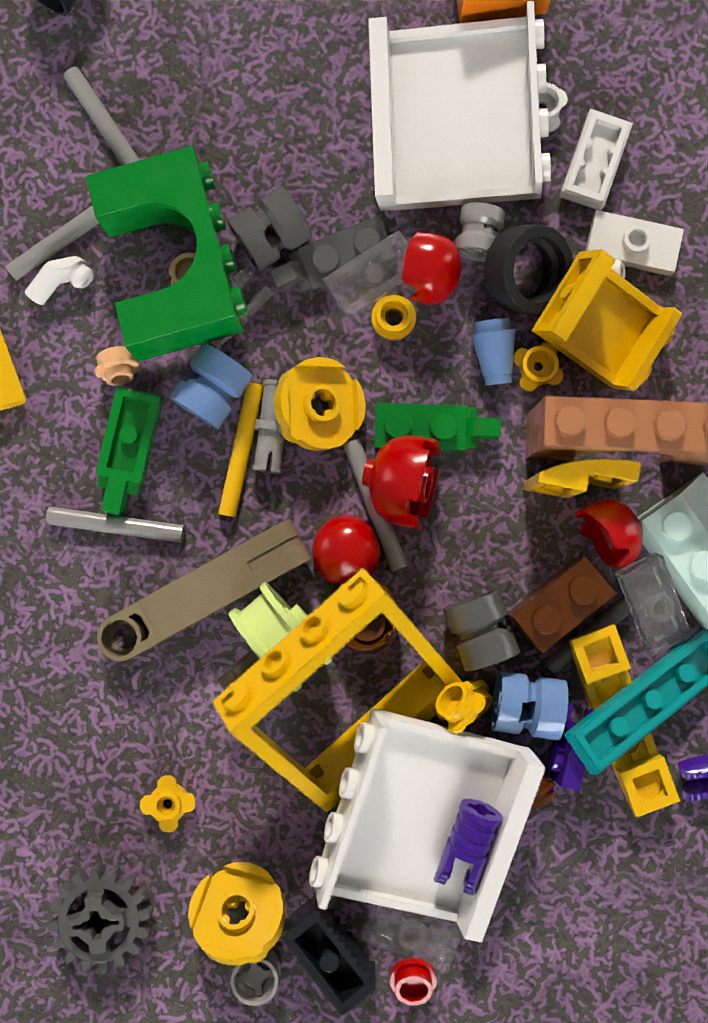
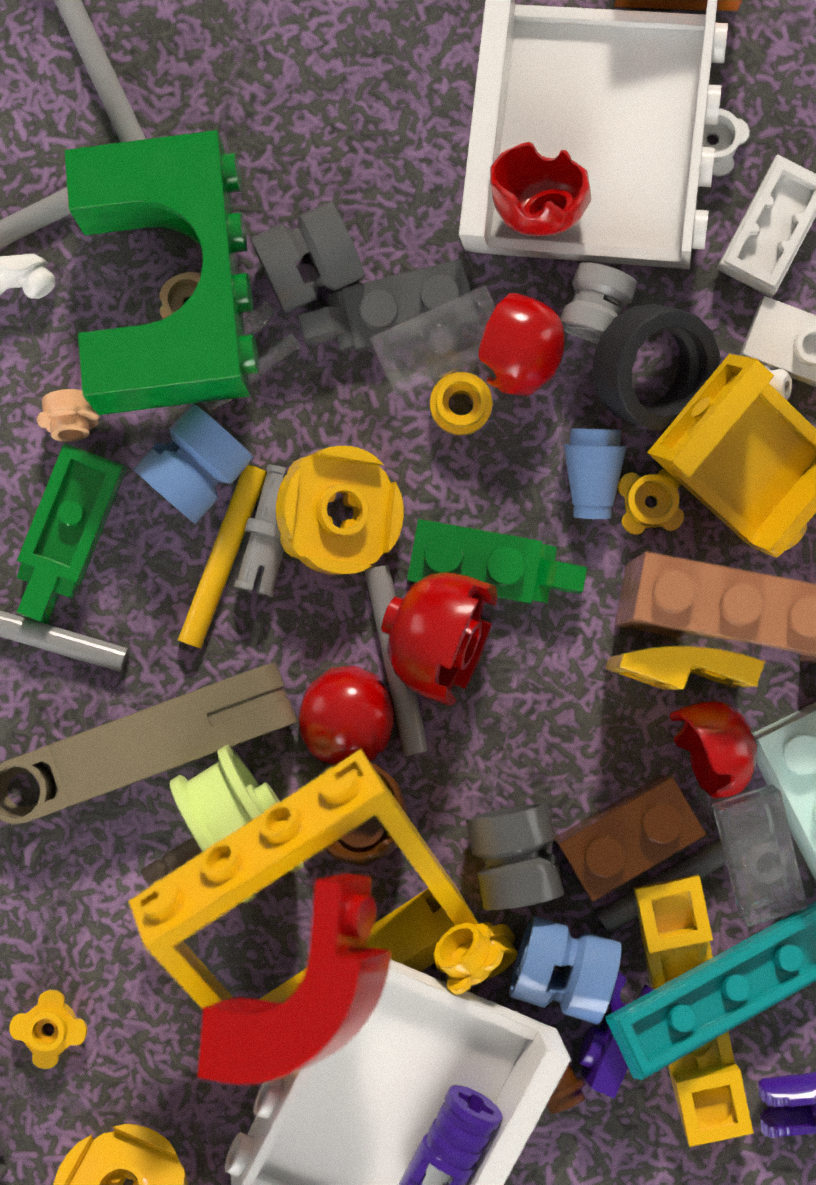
camera: 10 degrees right, 0 degrees up
none -> red arch [197,873,392,1085]
none -> red hair [490,142,591,236]

